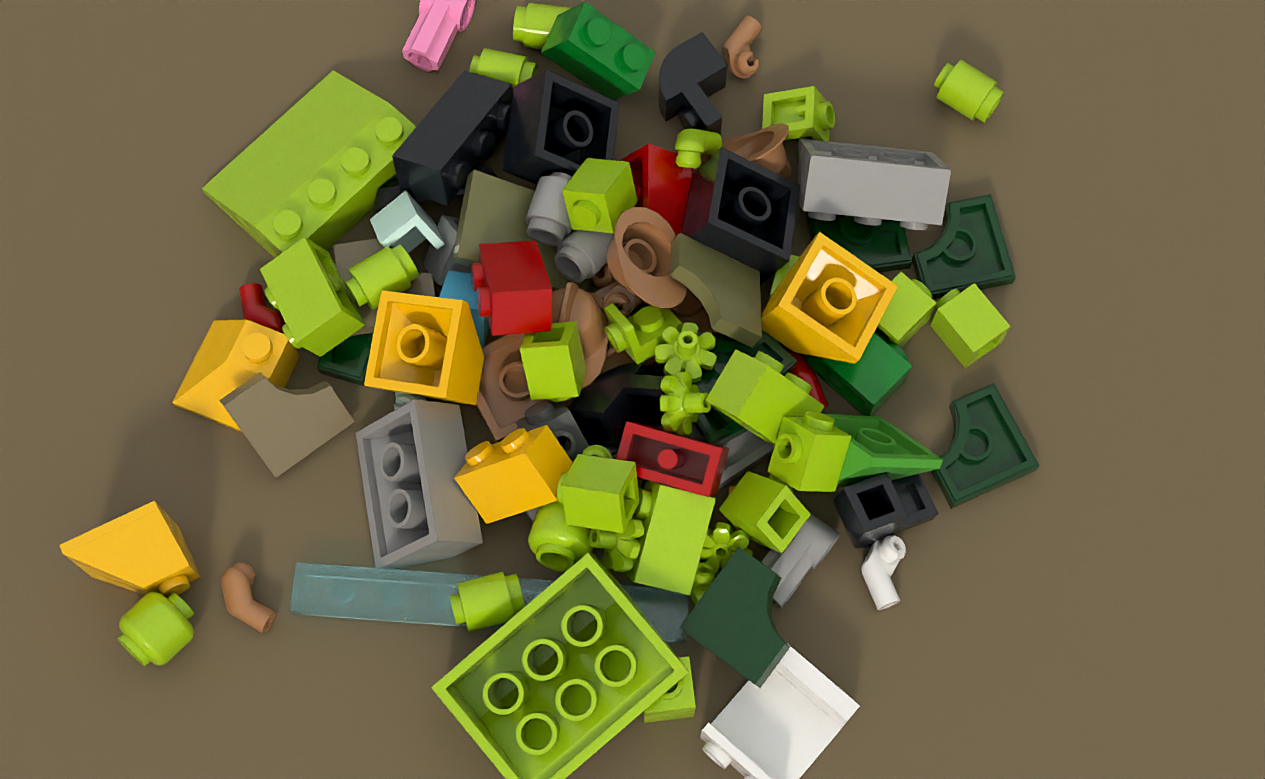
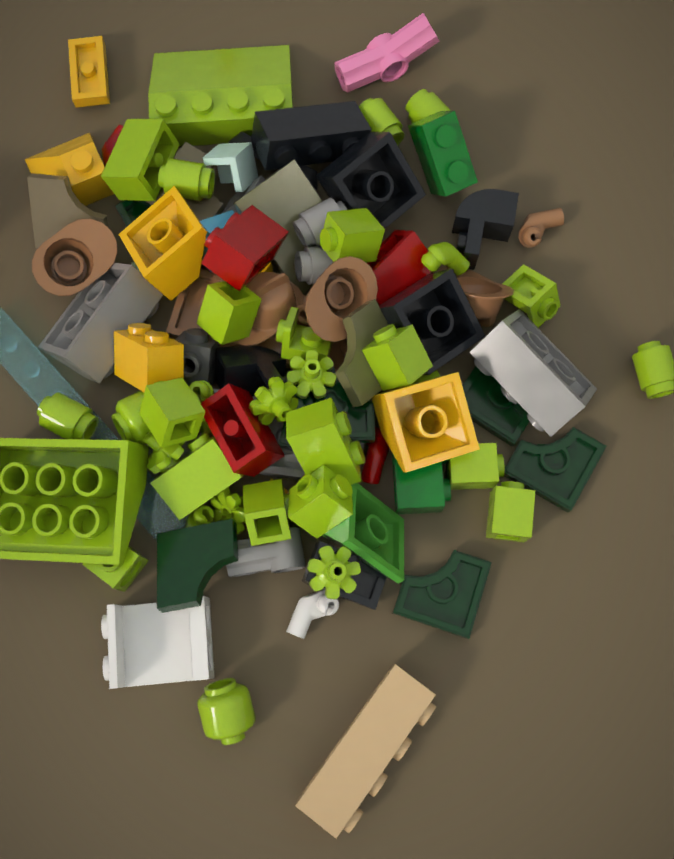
camera: 45 degrees right, 5 degrees up
none -> medium nougat piece [32,219,118,296]
none -> yellow plate [68,36,110,108]
none -> lime head [197,678,256,745]
none -> tan brick [295,664,436,839]
none -> lime plant [307,546,361,599]
none -> lime brick [362,324,433,391]

